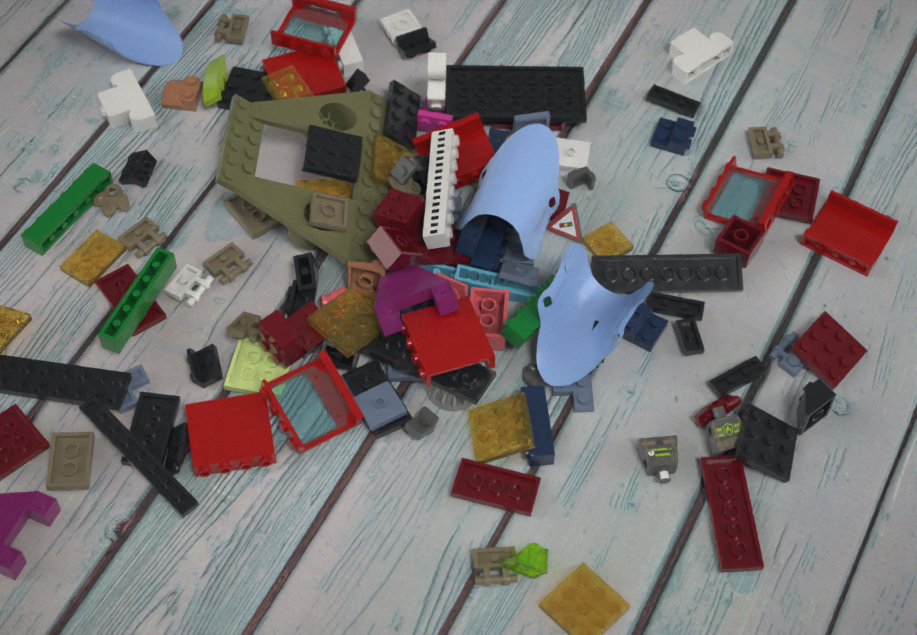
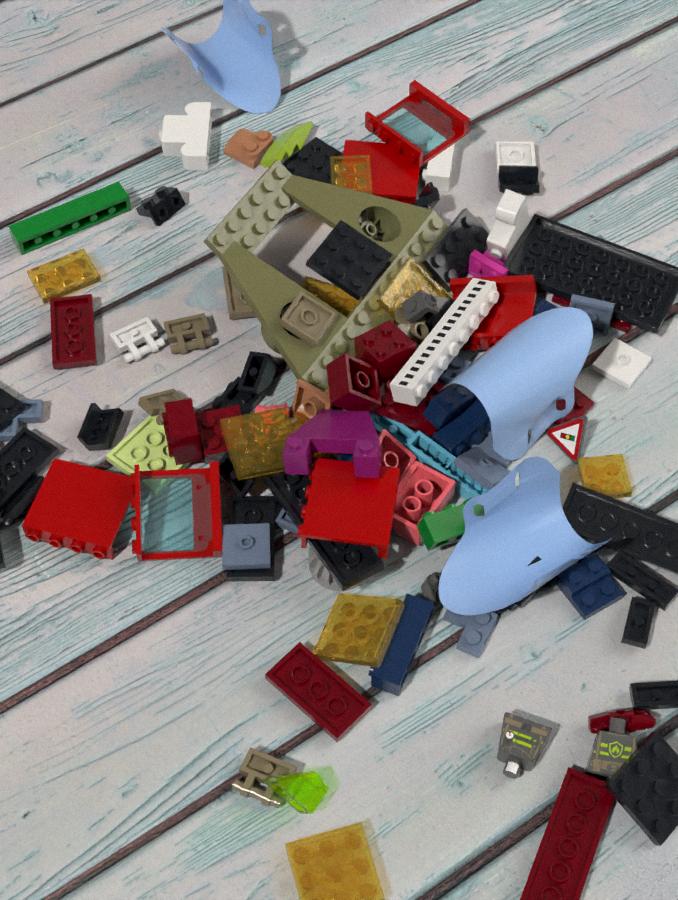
camera: 30 degrees right, 0 degrees up
dark tan plate [93,184,130,218] -> none
green brick [98,247,177,354] -> none
dark tan plate [118,216,168,259] -> none
dark tan plate [214,14,249,44] -> none
dark grey bracket [404,406,439,441] -> none
dark grey bracket [566,166,596,190] -> none

